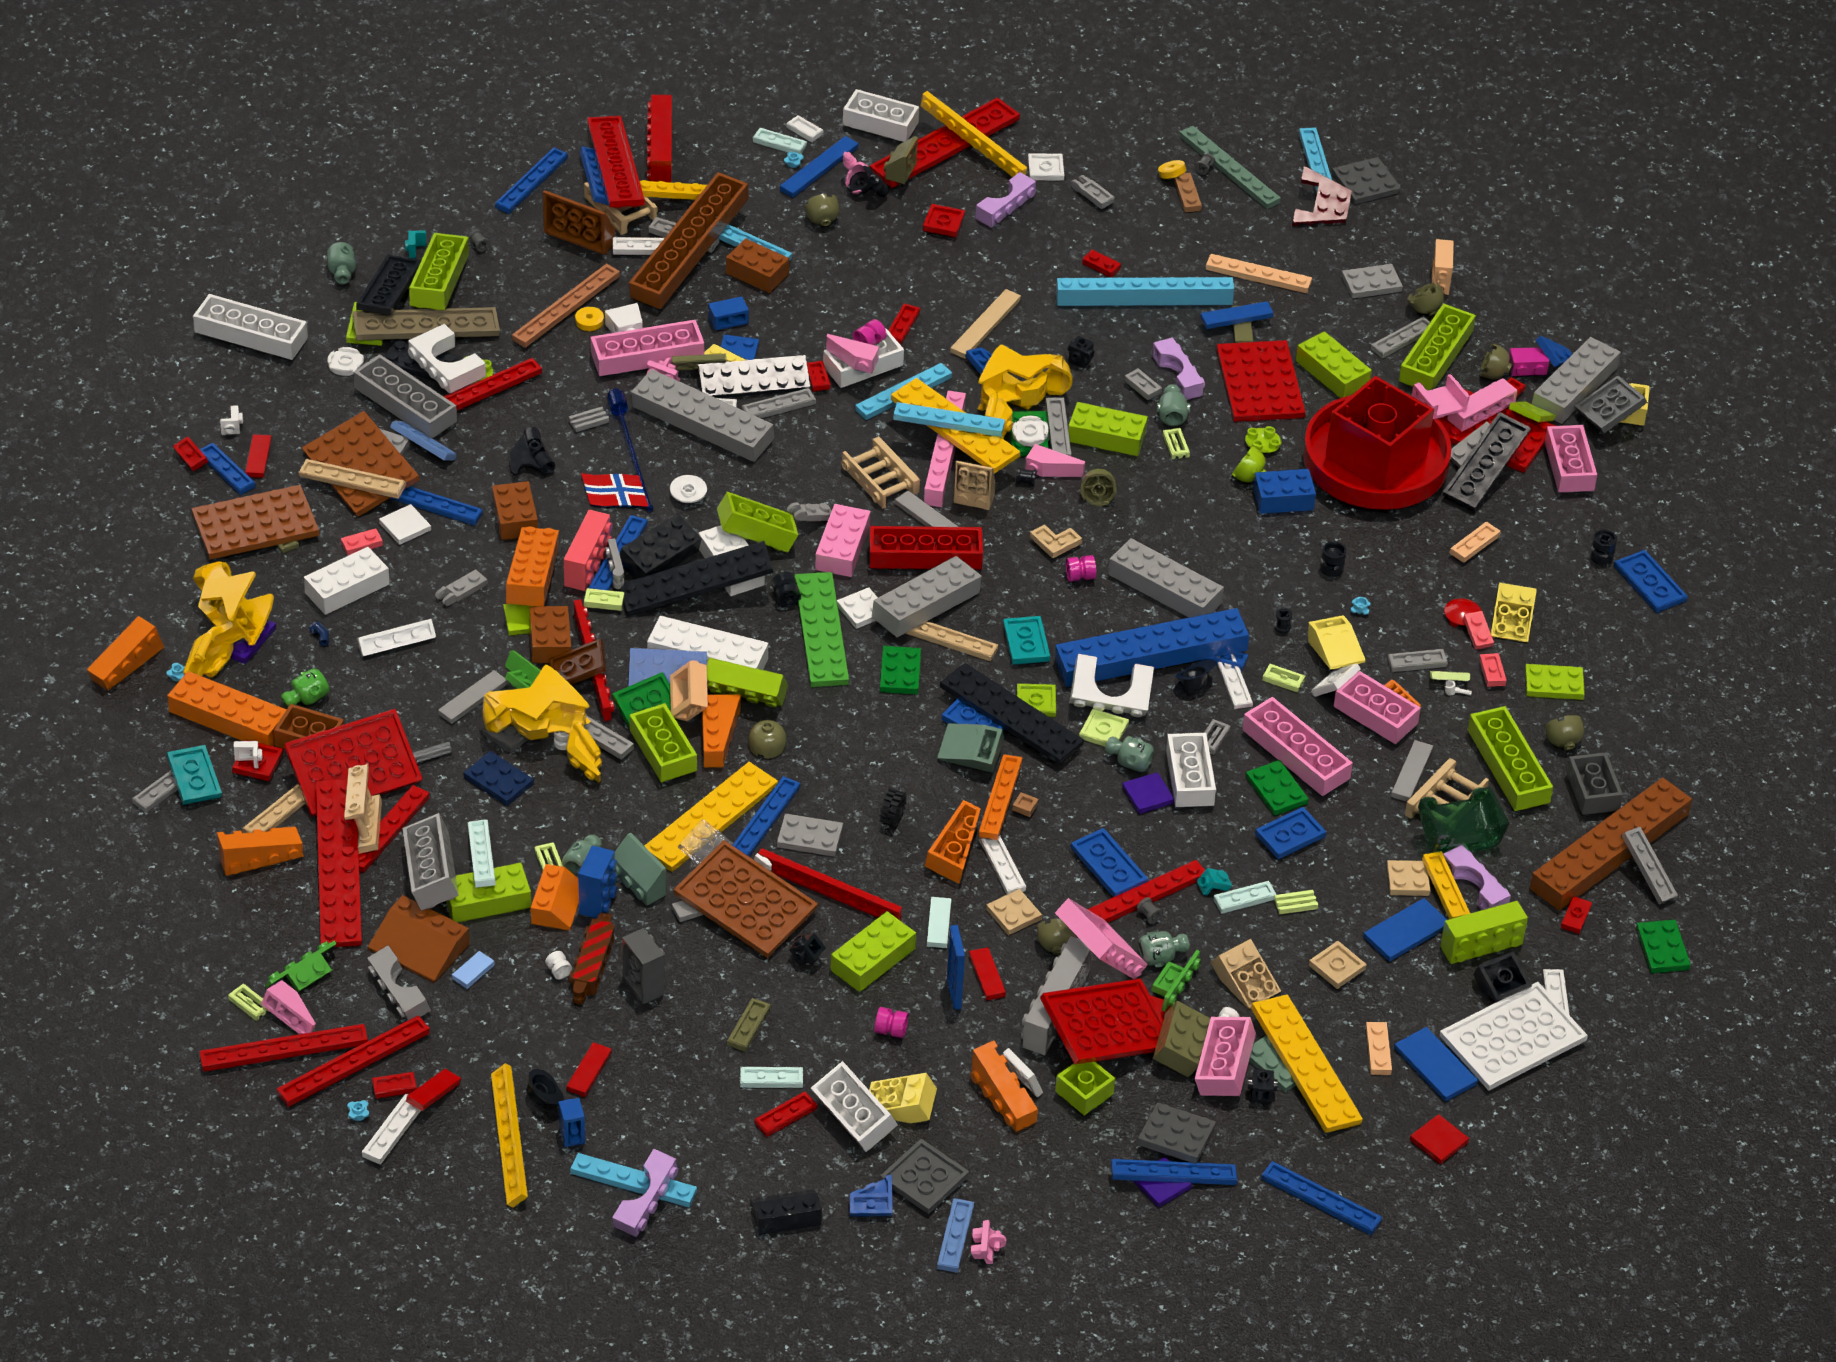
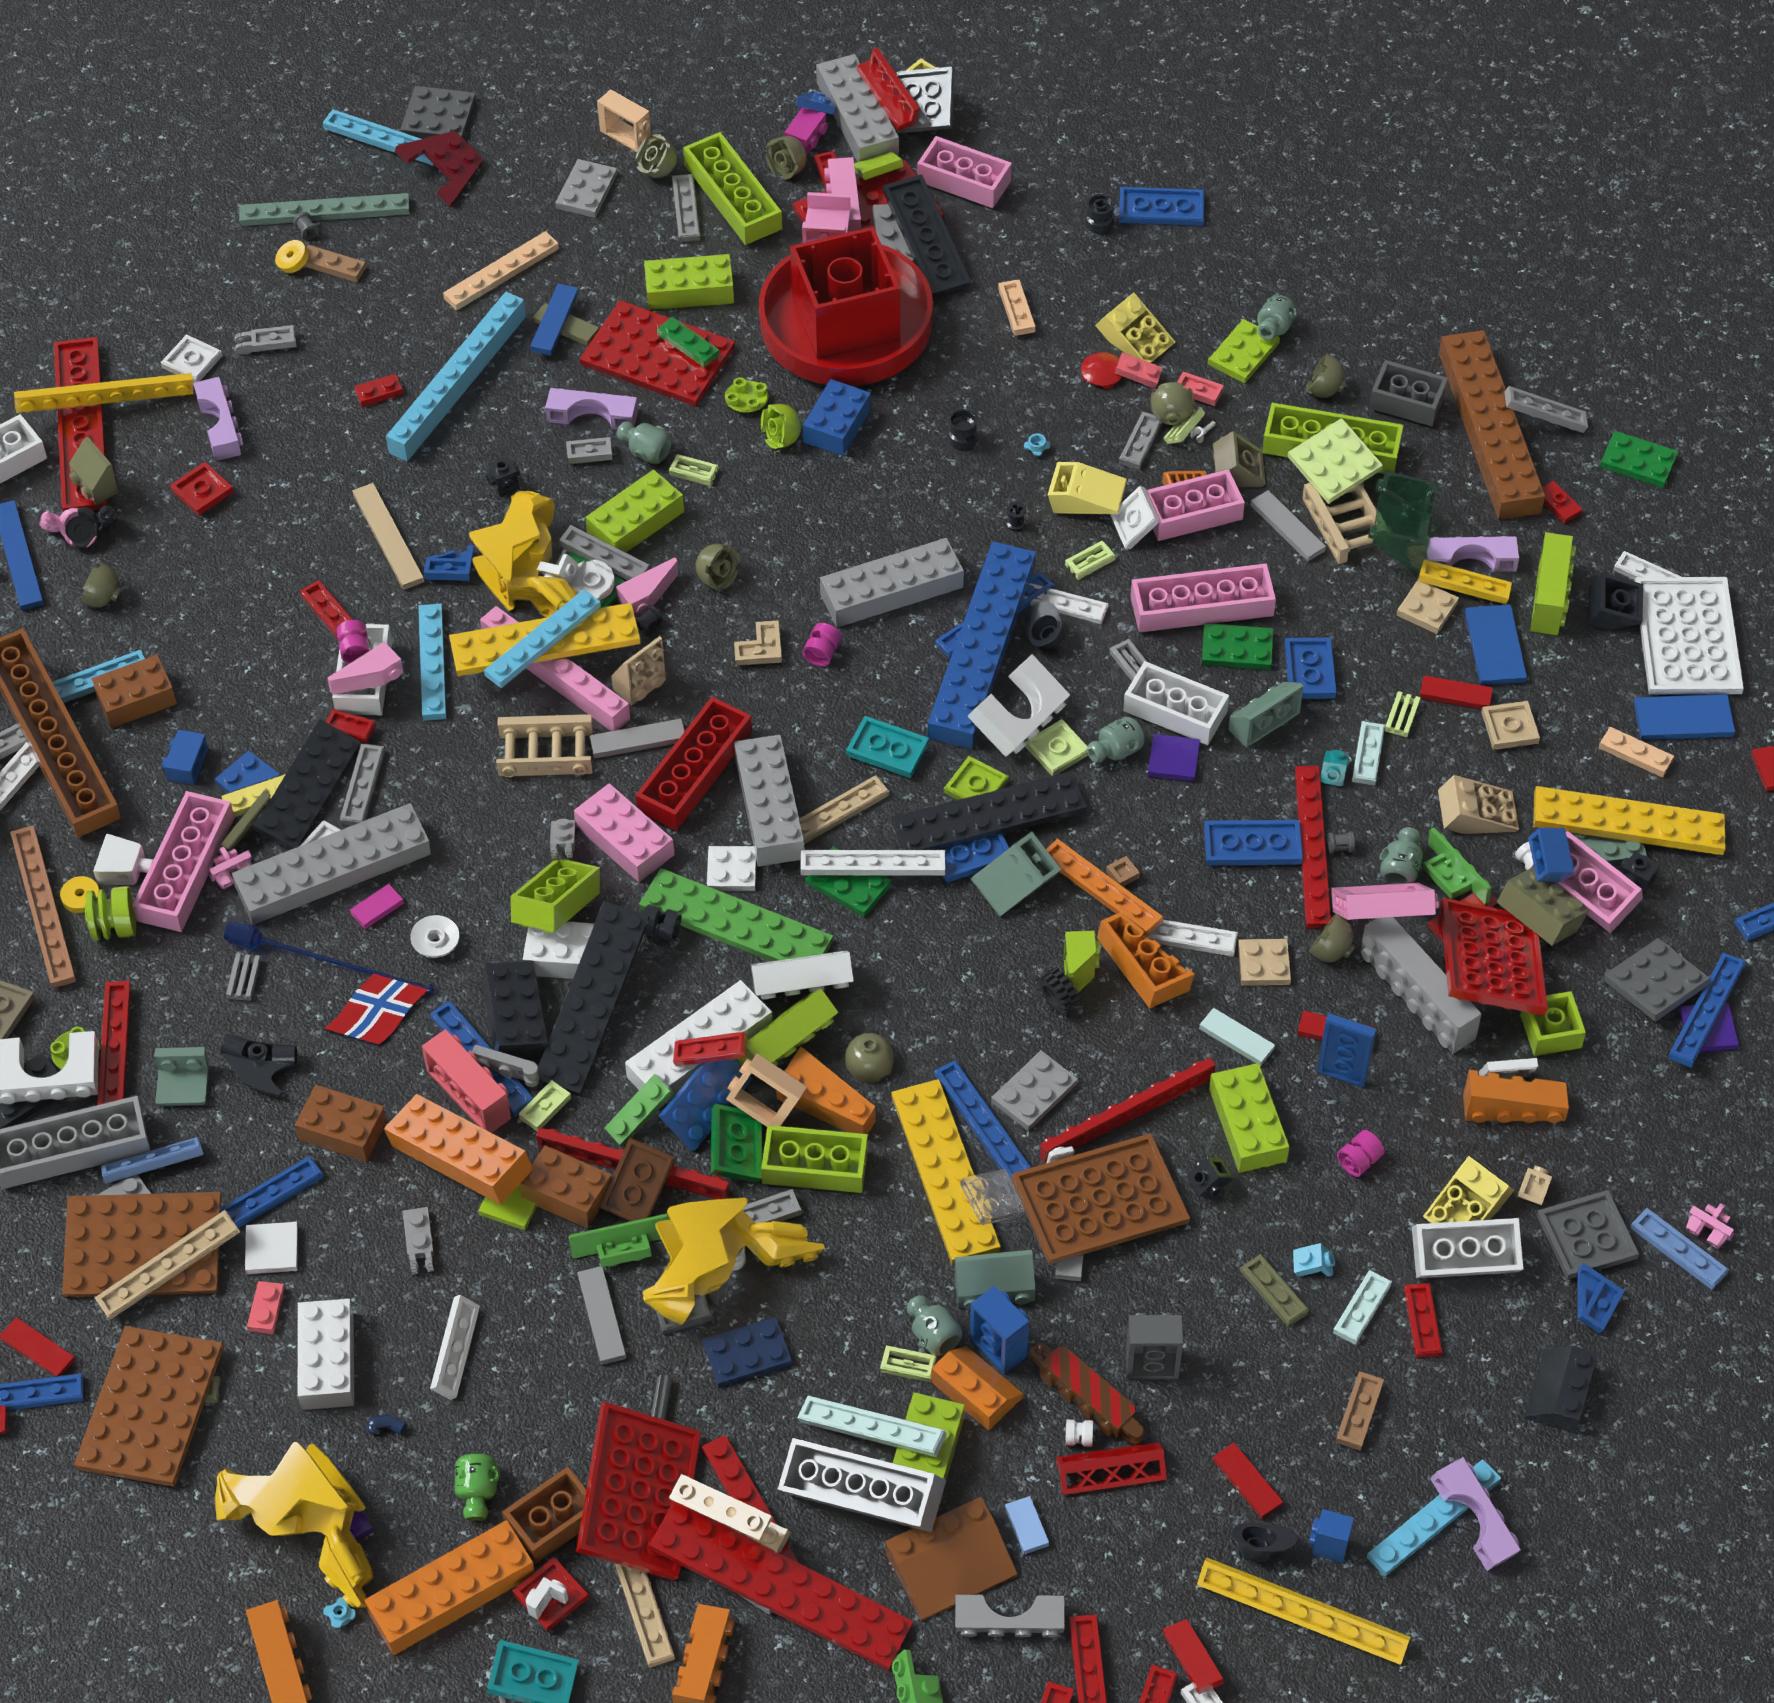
camera: 55 degrees left, 10 degrees up
none -> lime wheel [85,886,136,941]
none -> sand green bracket [154,1047,209,1106]
none -> dark pink tile [350,884,404,929]
none -> white bracket [537,554,578,584]
none -> bright green plate [605,1074,674,1146]
none -> green plate [657,317,719,367]
none -> red tile [673,1031,748,1067]
none -> white brick [751,951,853,999]
none -> white plate [801,850,945,875]
none -> red fence [857,48,919,131]
none -> red fence [1056,1442,1167,1495]
none -> lime slope [1064,931,1100,994]
none -> olive cylinder [1150,382,1195,425]
none -> dark tan slope [1213,431,1266,488]
none -> sand green slope [1229,682,1303,748]
none -> sand green piece [1257,295,1297,340]
none -> yellowish green plate [1288,418,1383,504]
none -> medium azure bracket [1293,1243,1335,1277]
none -> medium nougat plate [1335,1371,1384,1451]
none -> red tile [1420,675,1493,709]
none -> tan bracket [1518,1166,1552,1206]
none -> blue brick [1528,828,1574,882]

